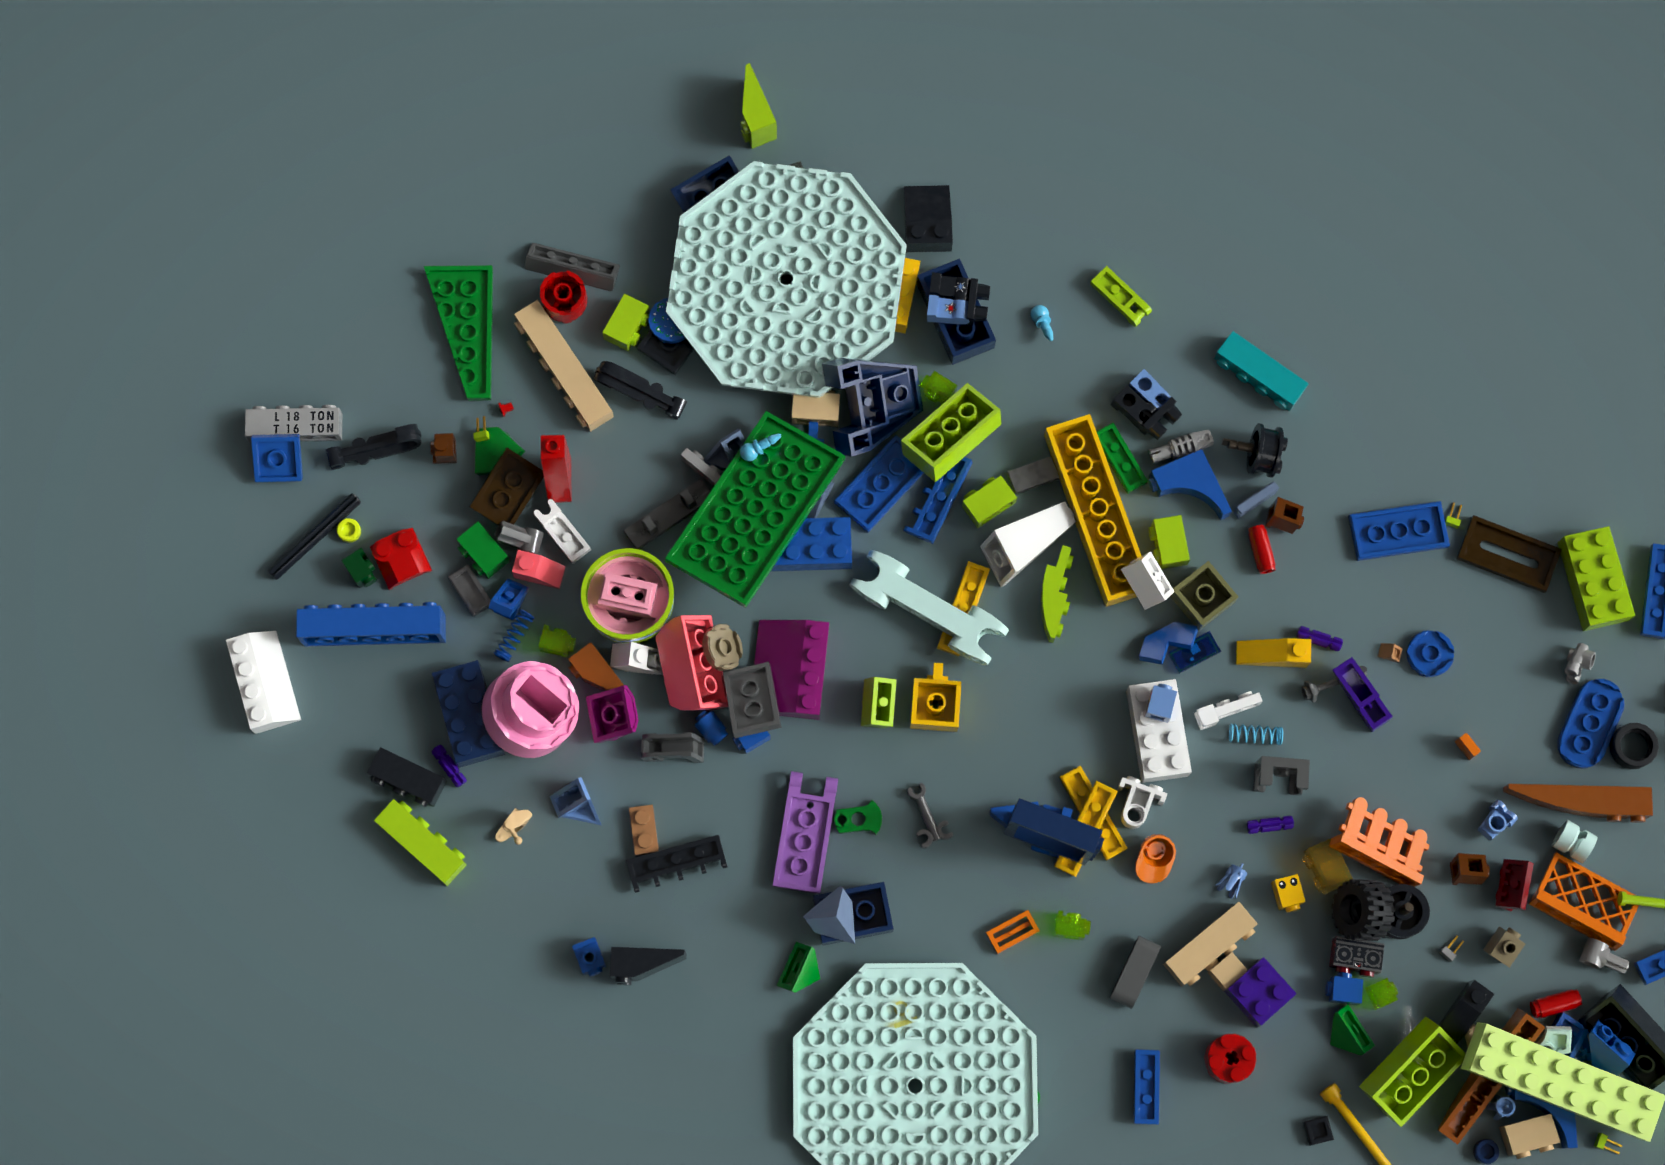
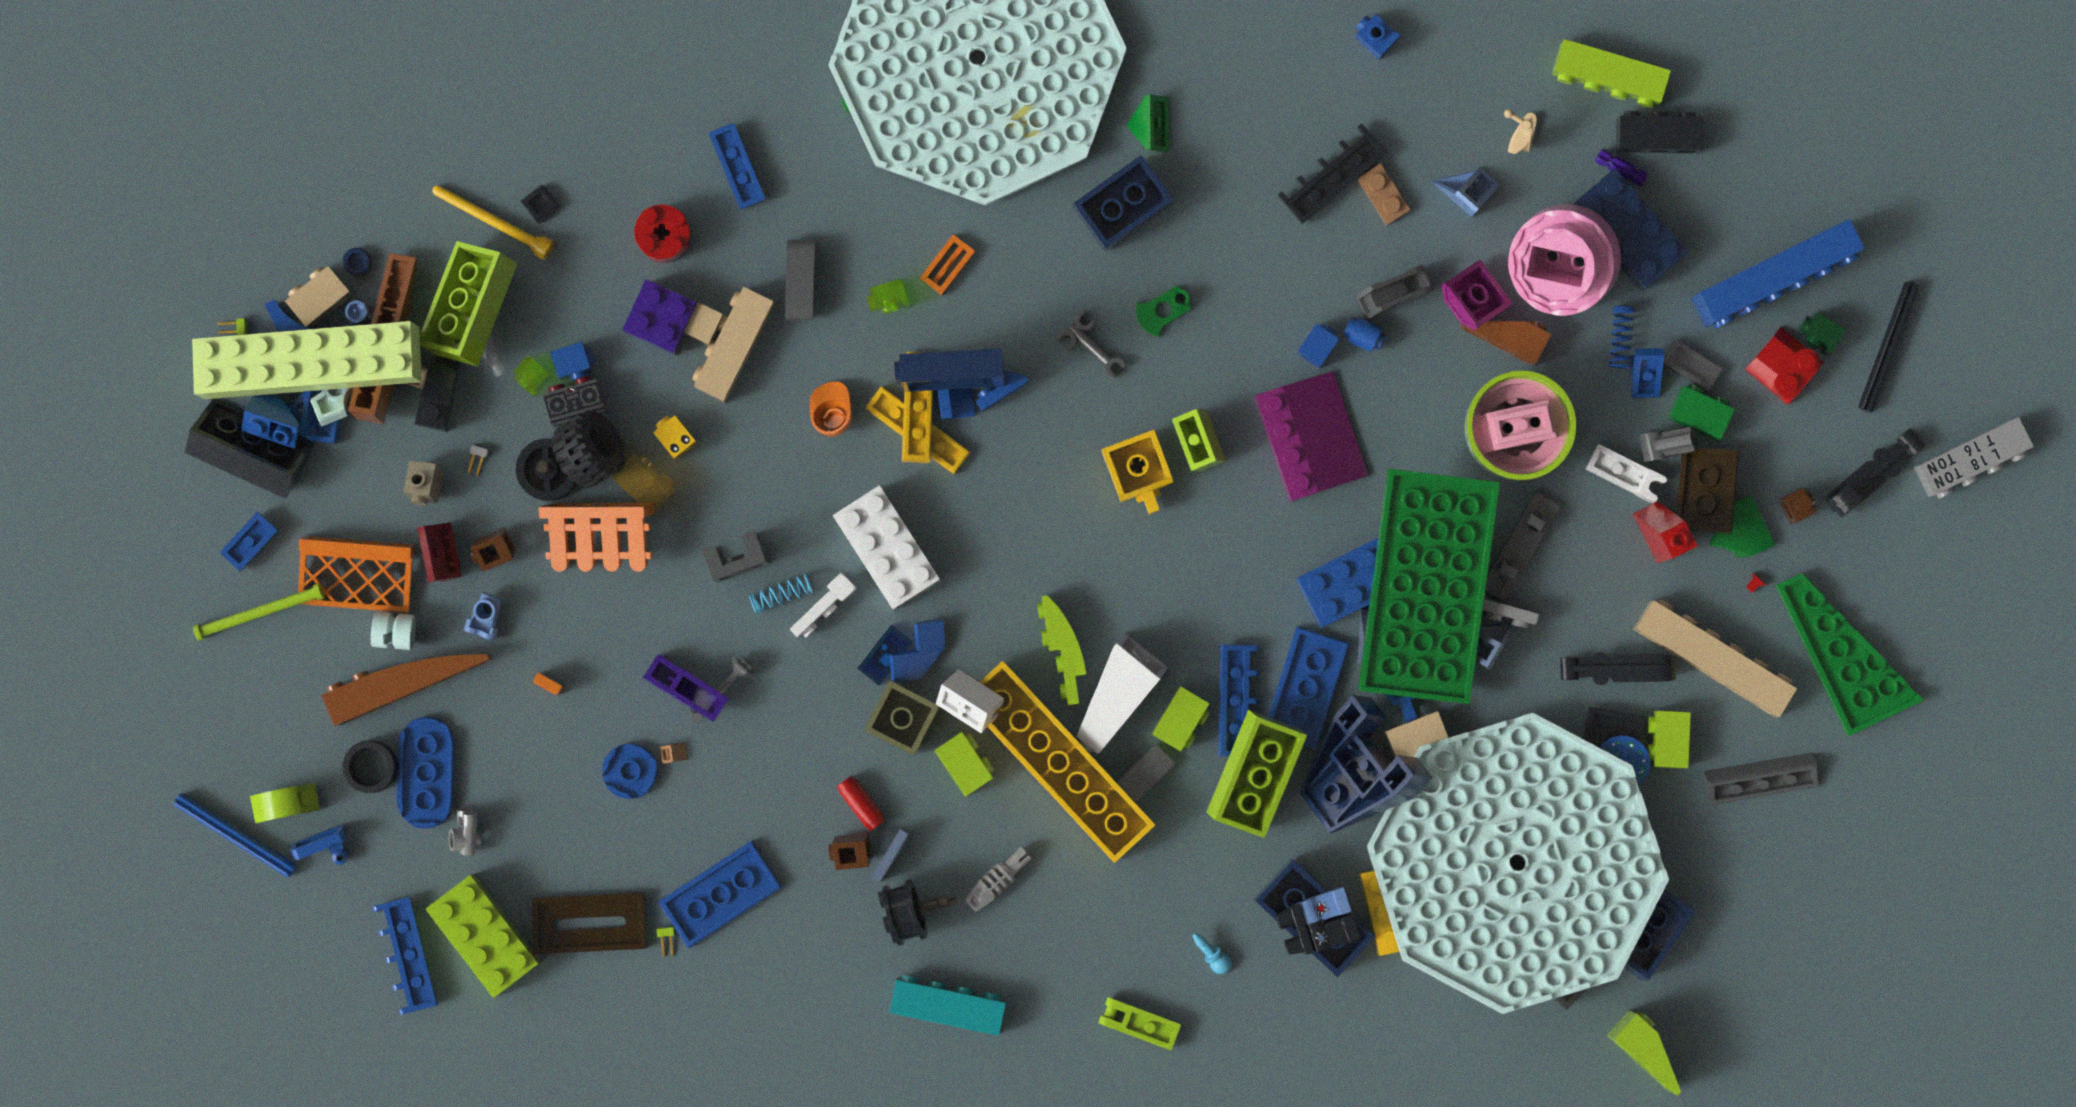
camera: 150 degrees right, 10 degrees up
white slope [226,631,301,734] -> none
blue plate [251,434,303,482] -> none
neon yellow tile [337,518,361,543] -> none
lime piece [473,416,490,442] -> none
coral slope [512,550,566,589] -> none
clear neon green brick [538,624,576,658] -> none
red brick [540,271,588,324] -> none
white slope [610,642,663,675] -> none
black slope [610,947,687,985] -> none
coral windscreen [656,615,729,710] -> none
dark tan tile [702,624,743,671] -> none
dark grey plate [723,662,782,738] -> none
medium azure bar [740,433,781,461] -> none
medium lavender hinge [773,771,838,894] -> none
sand blue slope [803,885,855,944] -> none
light aqua piece [849,550,1009,665] -> none
black slope [904,185,953,253] -> none
clear neon green brick [920,371,958,406] -> none
yellow tile [937,561,990,656] -> none
green tile [1096,422,1148,494] -> none
black hips [1111,369,1182,440] -> none
white pin [1117,776,1168,829] -> none
medium blue brick [1144,684,1177,723] -> none
blue arch [1148,449,1232,520] -> none
medium blue piece [1215,863,1248,899] -> none
yellow slope [1236,638,1311,668] -> none
dark purple axle [1247,816,1294,834] -> none
dark purple axle [1296,626,1343,651] -> none
green slope [1330,1004,1375,1056] -> none
red piece [1530,989,1582,1018] -> none
light grey axle [1579,938,1629,974] -> none

